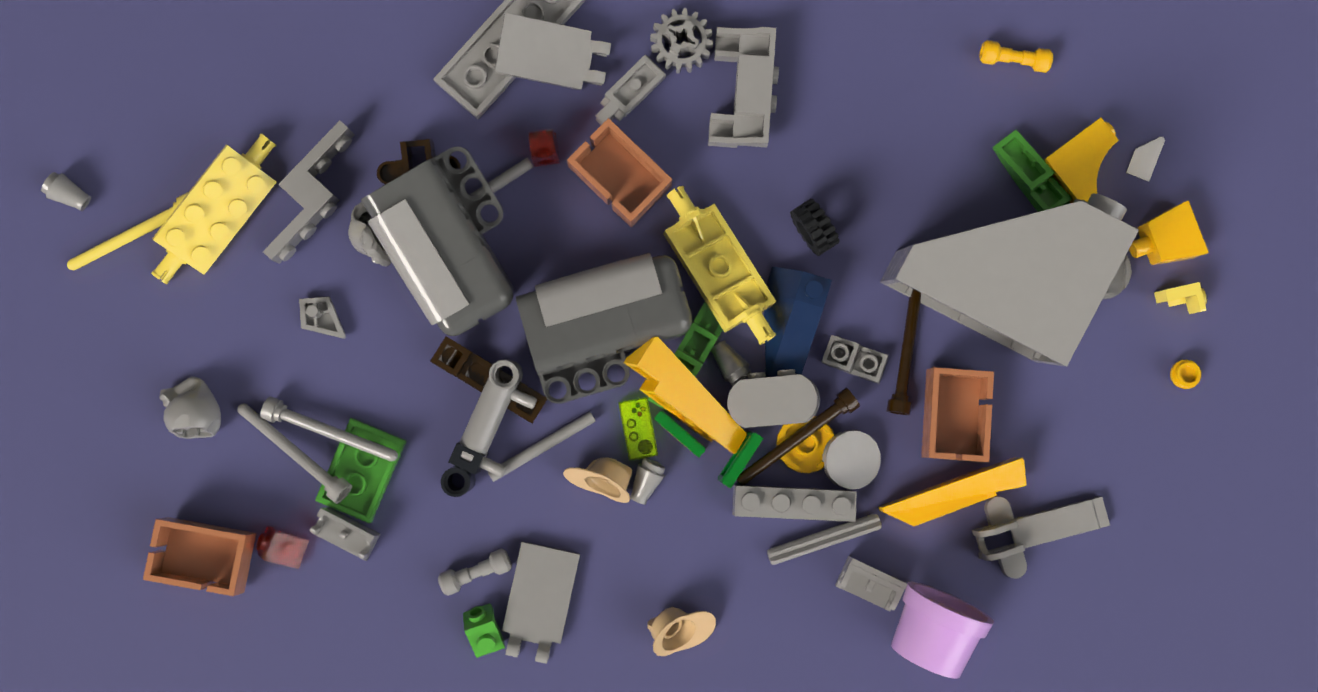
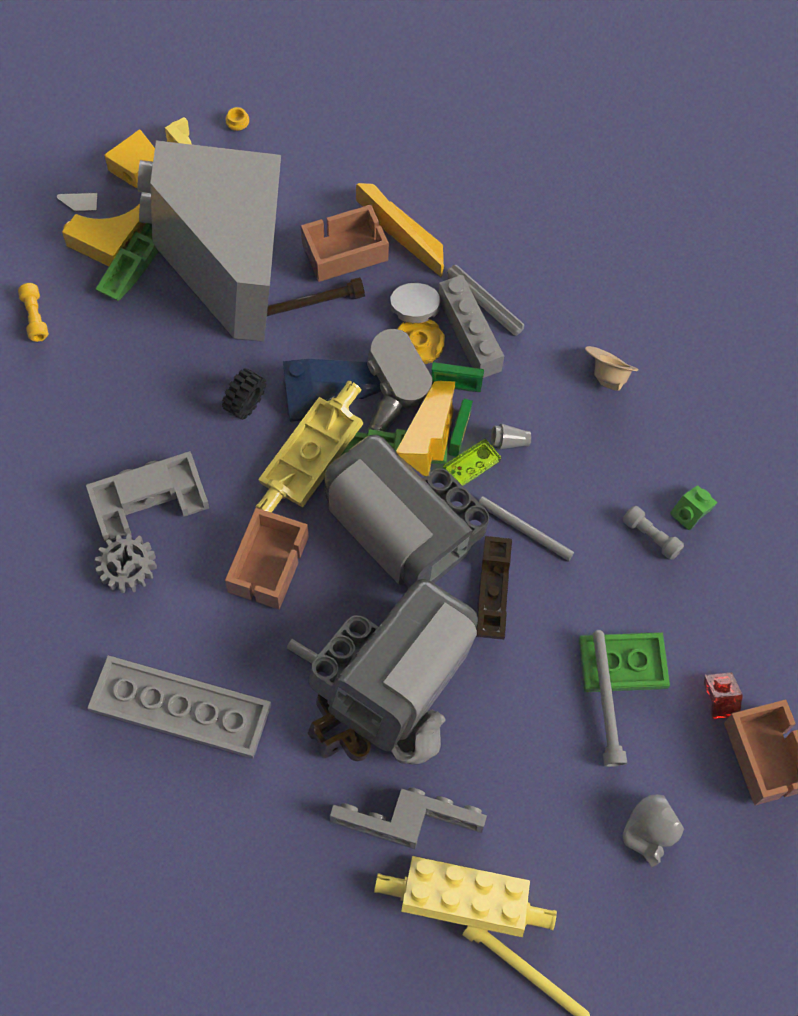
camera: 110 degrees left, 20 degrees down
light grey piece [237,403,352,504] -> none
light grey piece [299,297,346,339] -> none
light grey hinge [310,507,381,561] -> none
light grey piece [441,359,537,497] -> none
light grey tile [494,12,611,90] -> none
light grey tile [502,541,580,664] -> none
clear red leg [529,129,560,167] -> none
tan piece [563,458,632,503] -> none
light grey hinge [595,54,666,125] -> none
dark brown piece [737,388,860,486] -> none
light grey slope [822,335,889,384] -> none
light grey hinge [835,556,907,611] -> none
lavender piece [891,582,994,679] -> none
light grey piece [972,496,1110,579] -> none

